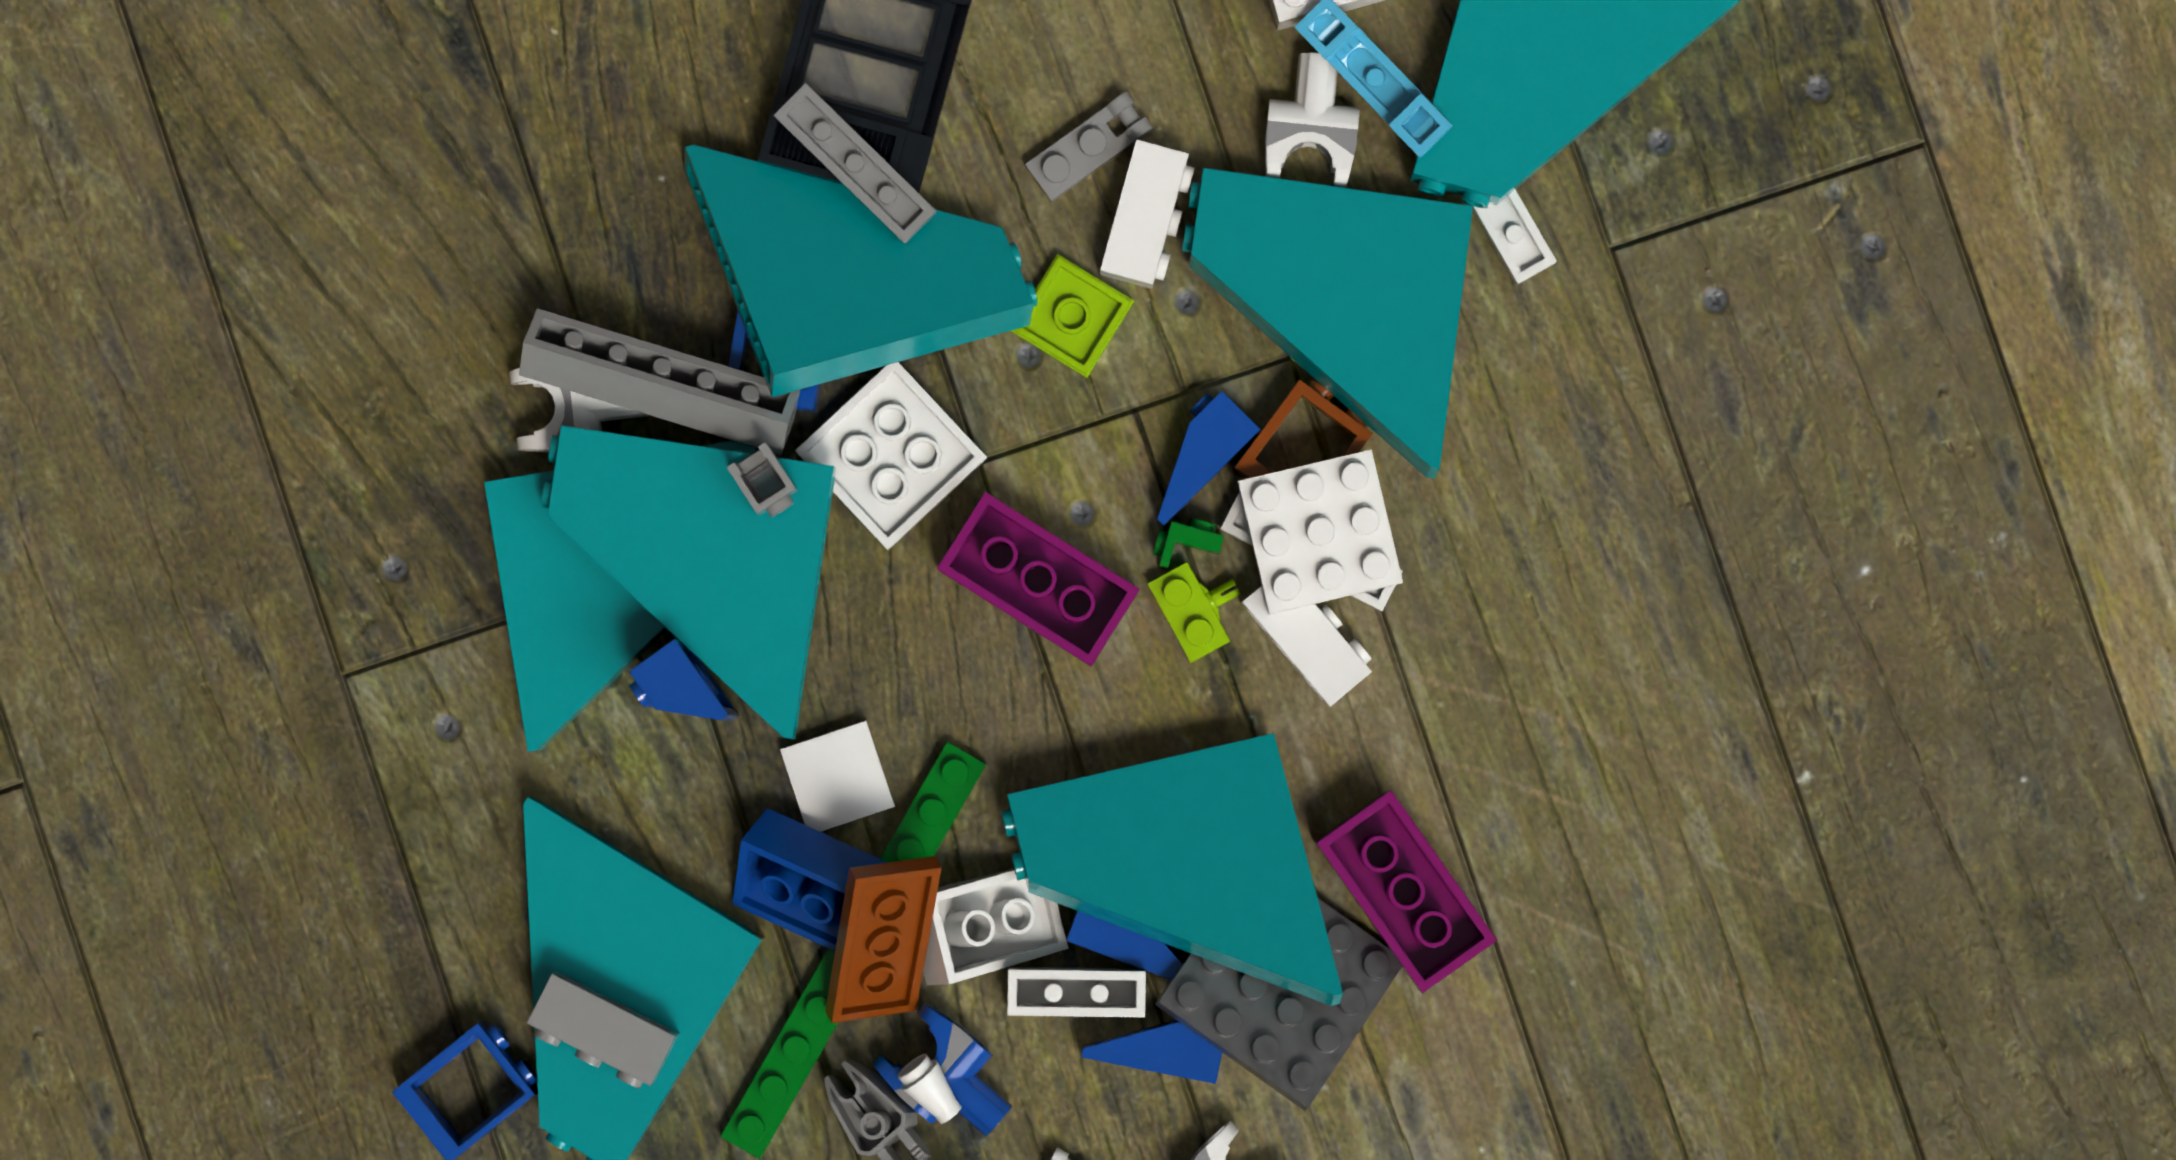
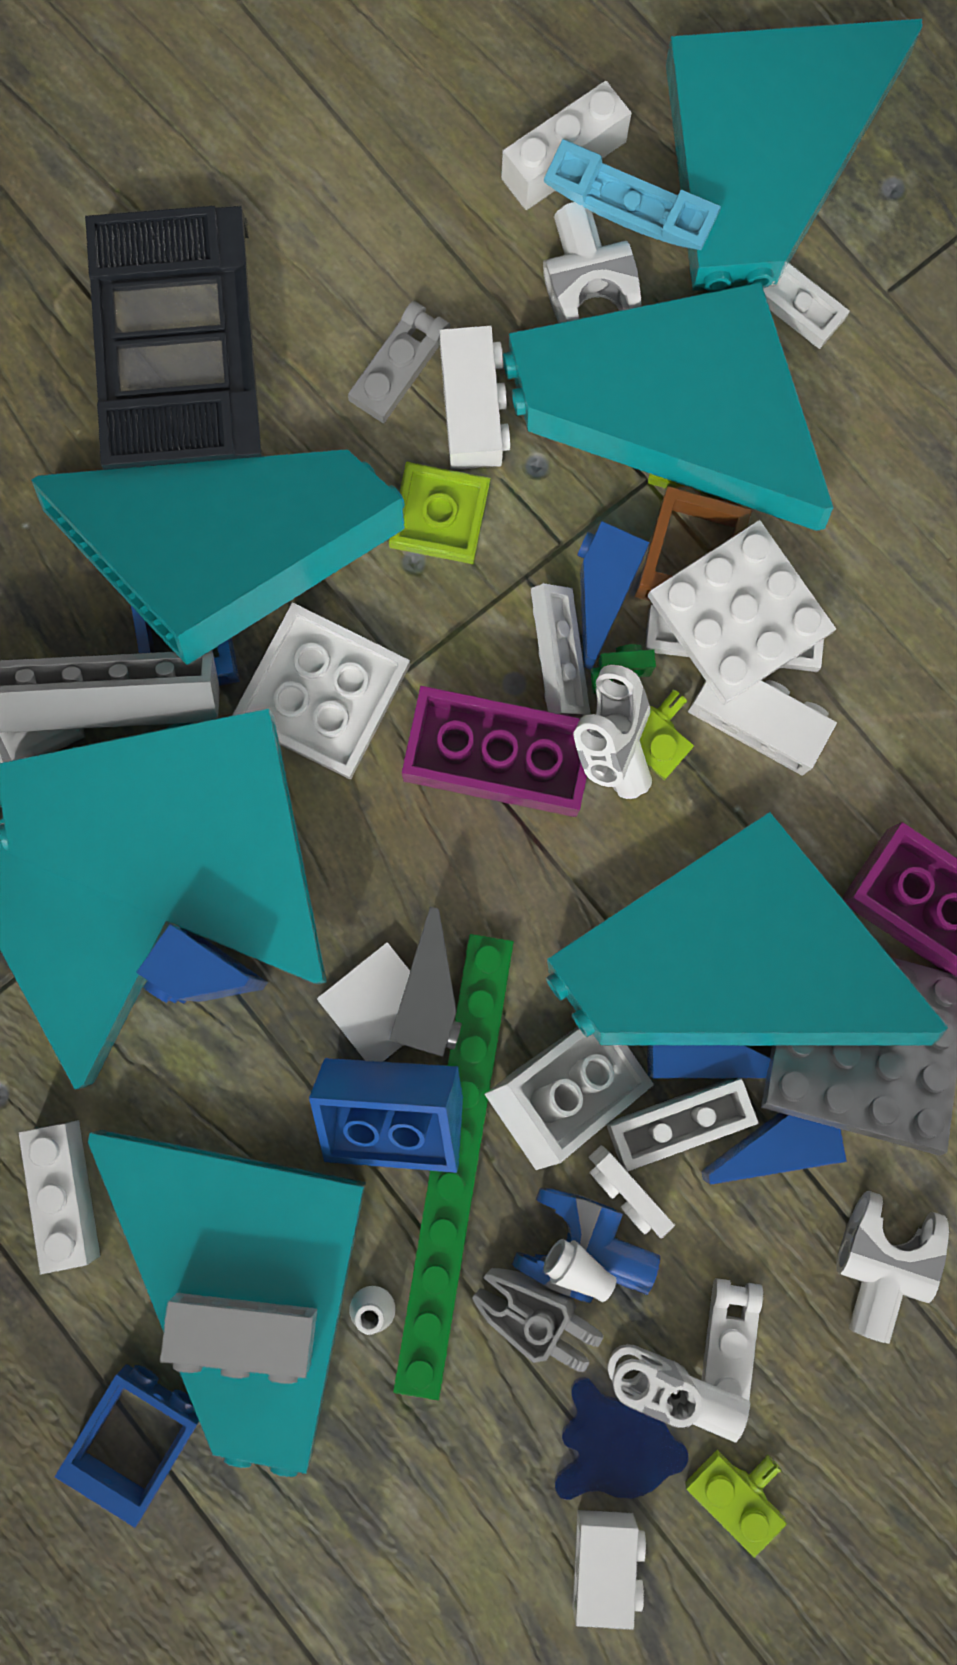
camera: 30 degrees left, 5 degrees down
light grey window [726,442,798,518] -> none
light grey plate [774,83,937,244] -> none
dark orange plate [825,856,942,1023] -> none
none -> white brick [19,1120,100,1274]
none -> white cone [349,1286,395,1335]
none -> dark grey slope [389,907,462,1056]
none -> white plate [531,583,591,718]
none -> white connector [574,665,652,799]
none -> white plate [589,1145,675,1238]

